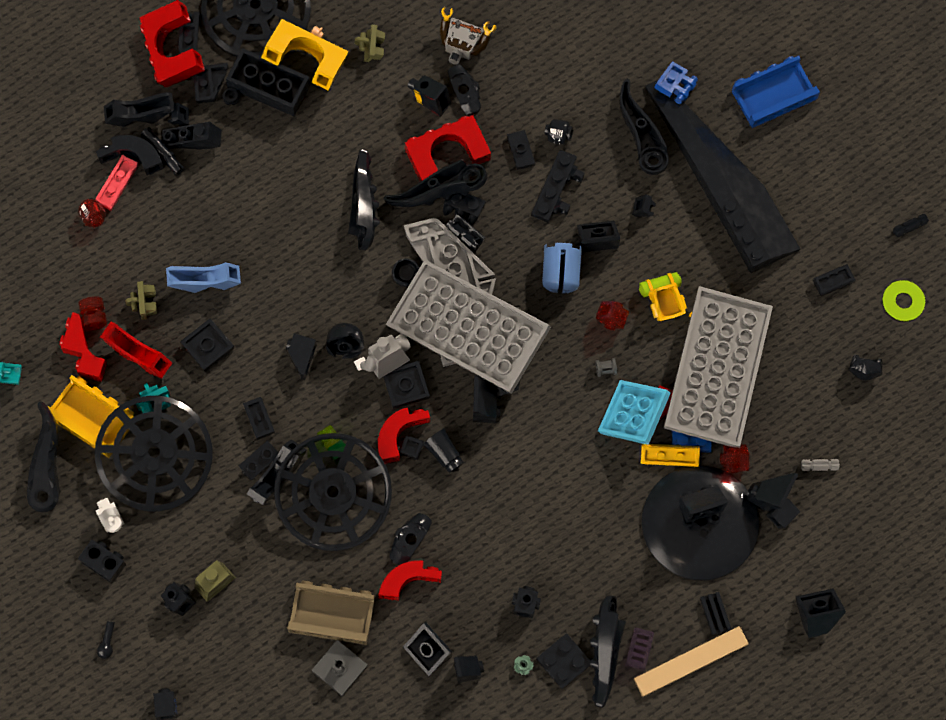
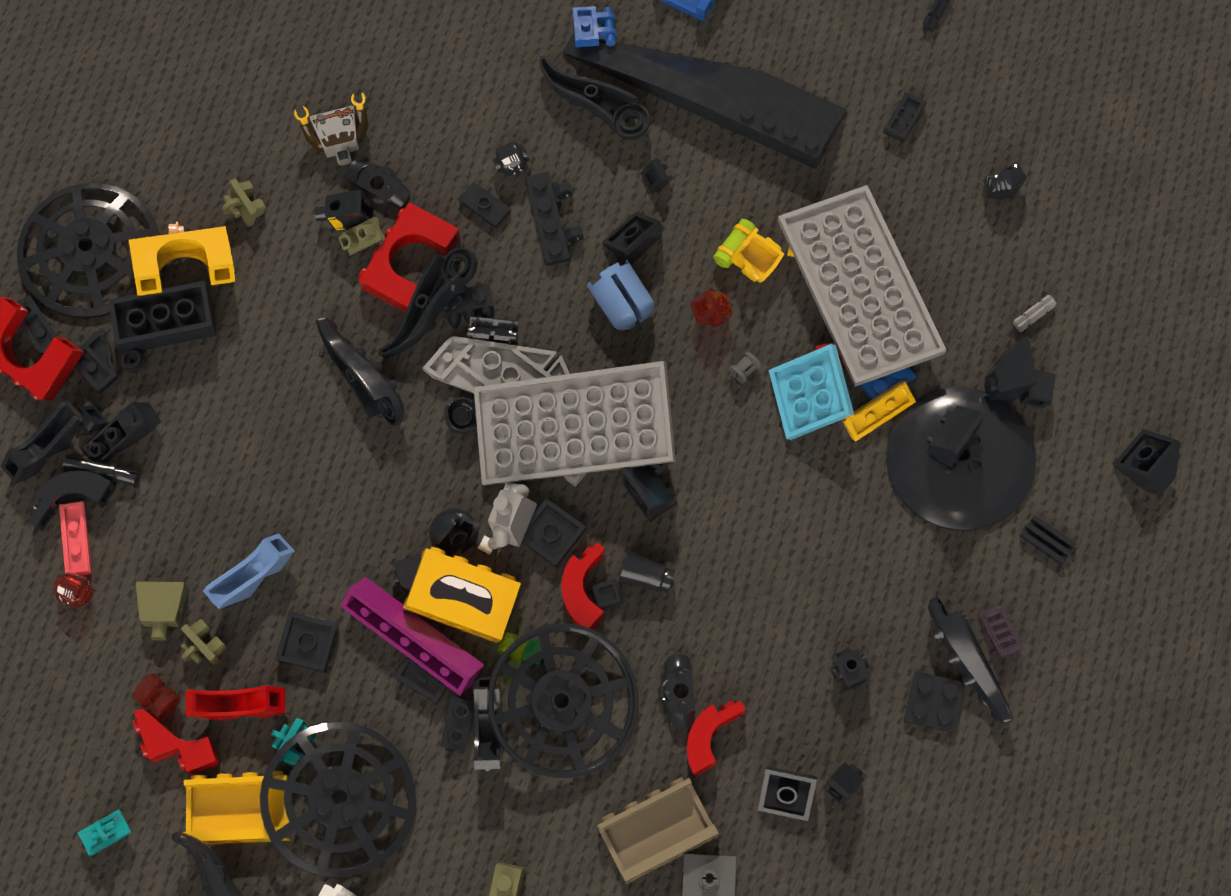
camera: 30 degrees left, 0 degrees up
sand green plate [514,655,533,675] -> none
tan tile [634,626,749,697] -> none
clear red brick [720,444,749,473] -> none
lime gear [883,280,925,321] -> none
none -> olive torso [136,582,189,641]
none -> olive hips [339,217,386,256]
none -> magenta brick [340,577,484,696]
none -> yellow panel [402,547,521,643]

